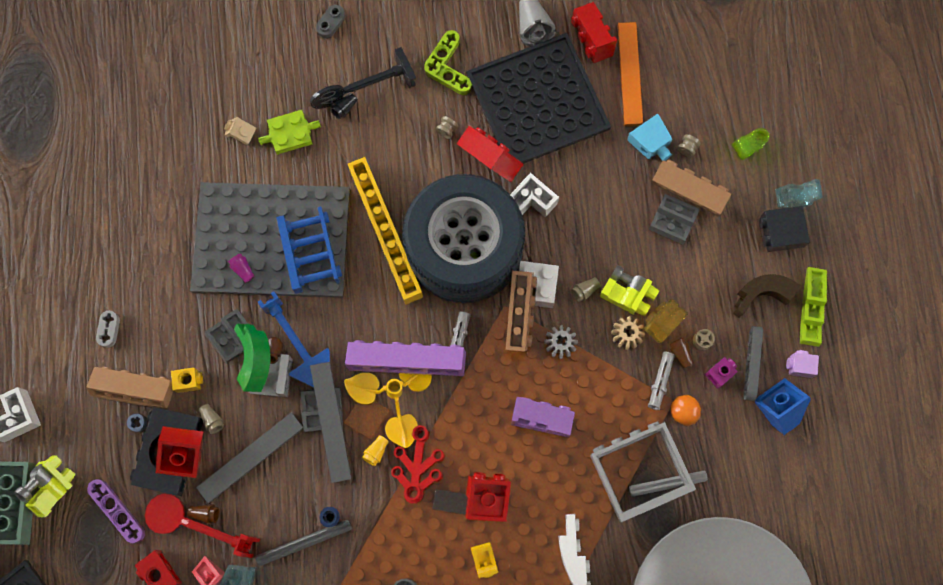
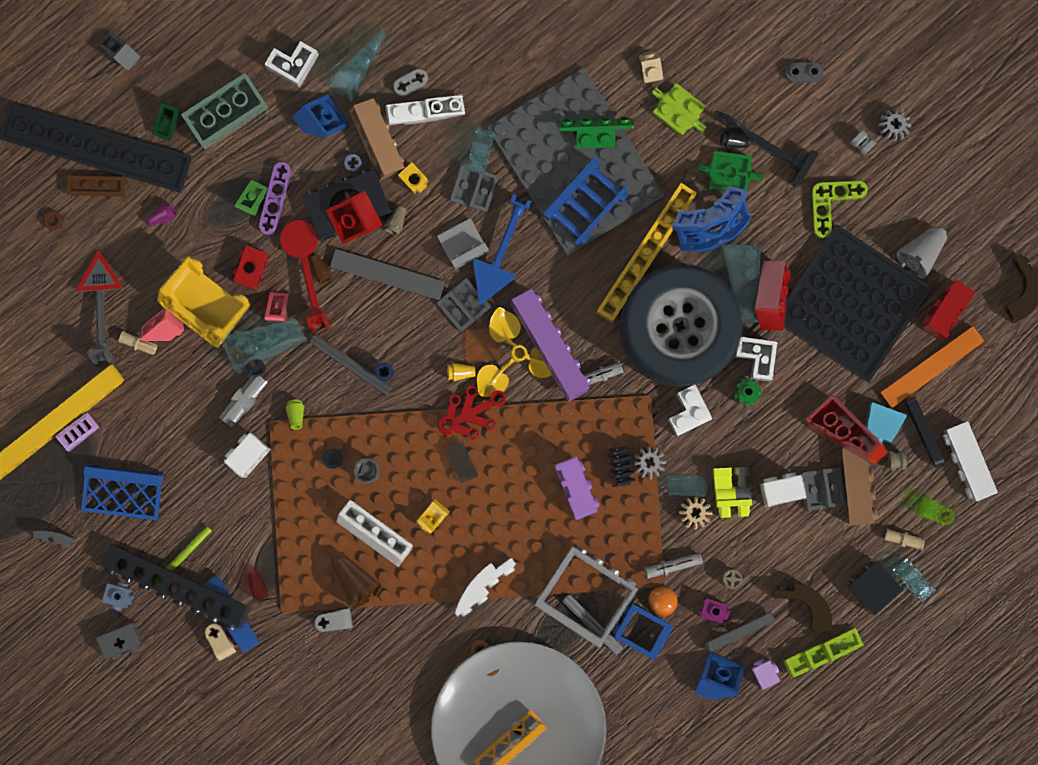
camera: 50 degrees right, 10 degrees up
neon yellow hips [14,455,75,517] -> none
magenta cone [228,253,255,283] -> none
green arch [234,324,270,392] -> none
reddish brown cone [268,337,283,364] -> none
dark grey tile [310,362,352,483] -> none
dark tan wheel [435,116,458,139] -> none
red plate [466,472,511,522] -> none
medium nougat brick [506,271,537,352] -> none
dark tan cone [571,277,601,302] -> none
clear yellow brick [644,299,688,343] -> none
reddish brown cone [669,338,694,368] -> none
none -> bright green slope [235,180,268,215]
none -> blue slope [293,94,350,138]
none -> clear light blue wedge [329,29,387,100]
none -> white slope [385,95,465,125]
none -> clear light blue brick [466,128,495,175]
none -> green bracket [557,116,634,149]
none -> black piece [607,446,636,487]
none -> blue window [612,604,673,660]
none -> clear light blue slope [667,476,707,497]
none -> blue fence [673,186,752,252]
none -> green plate [698,151,763,192]
none -> clear light blue wedge [720,244,761,324]
none -> green brick [733,378,762,406]
none -> white brick [759,472,806,507]
none -> red wedge [805,395,888,465]
none -> light grey wheel [850,130,877,156]
none -> tan pin [884,529,925,550]
none -> black beam [904,396,944,468]
none -> white brick [943,422,998,502]

